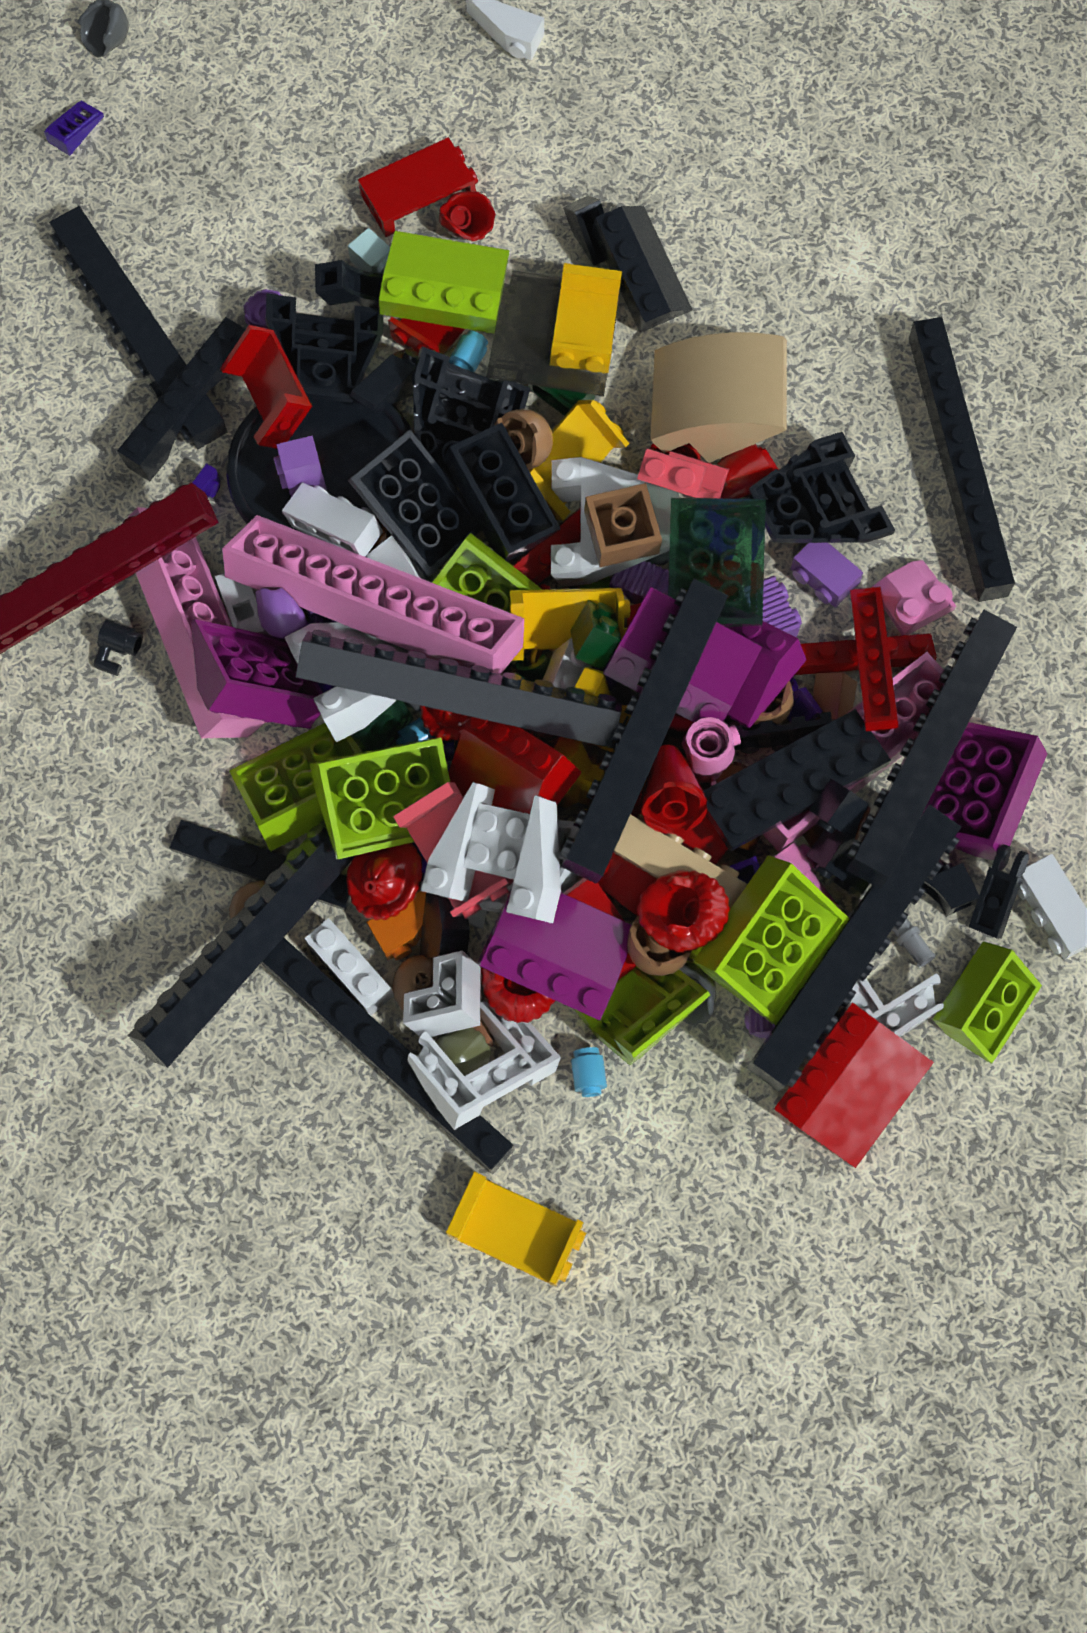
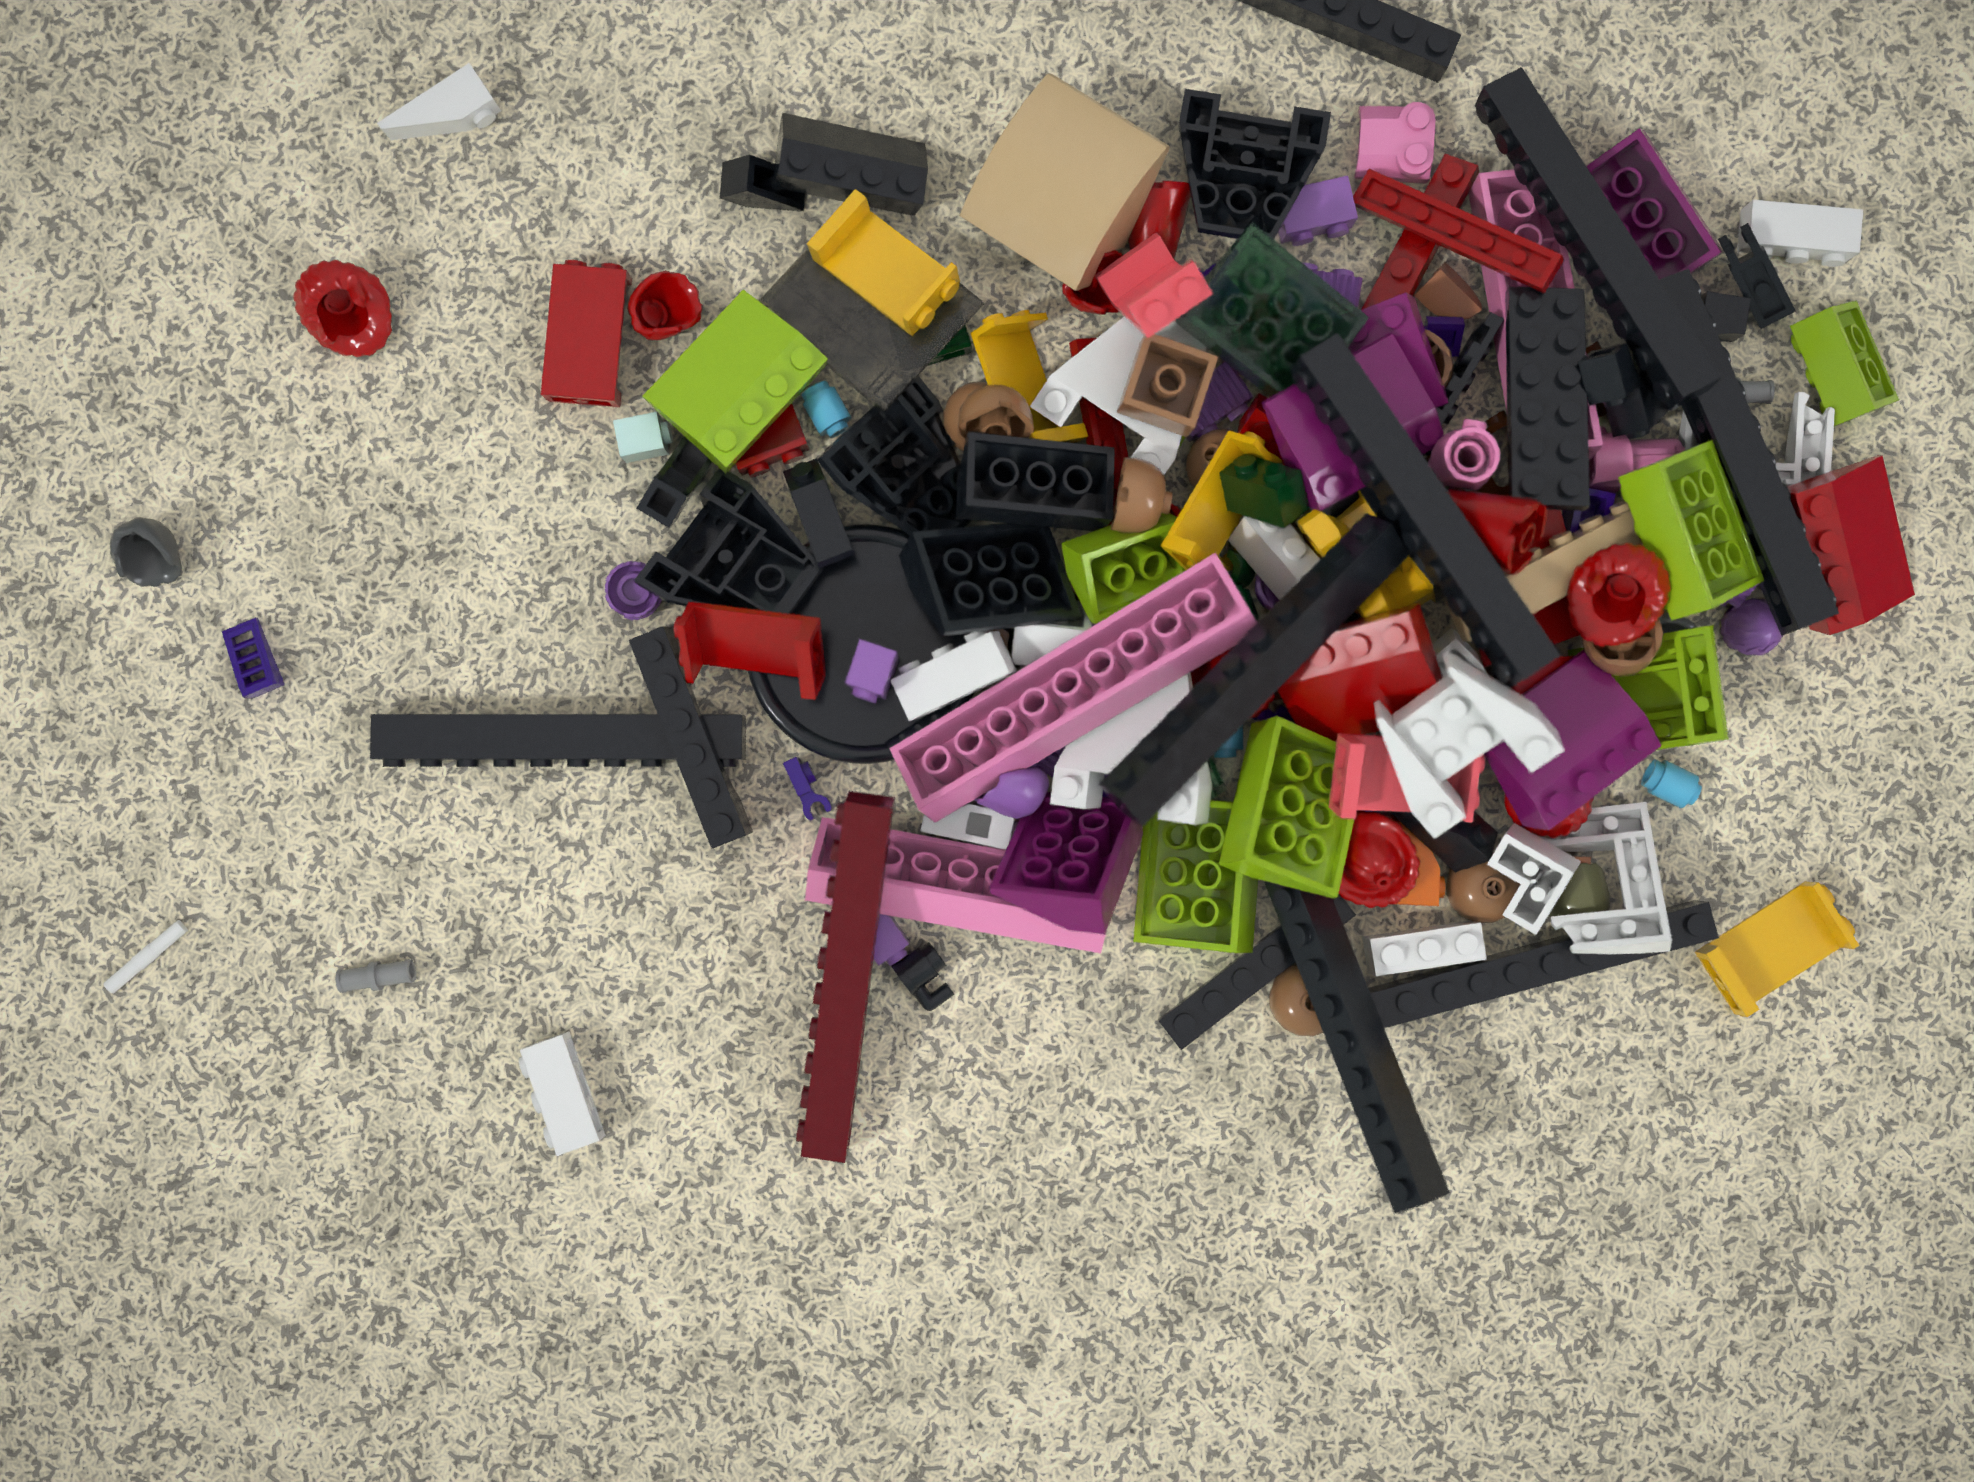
camera: 60 degrees left, 15 degrees up
none -> red piece [293,260,392,357]
none -> medium lavender brick [874,914,910,966]
none -> medium nougat cylinder [1111,457,1173,533]
none -> medium lavender hair [1720,598,1783,655]

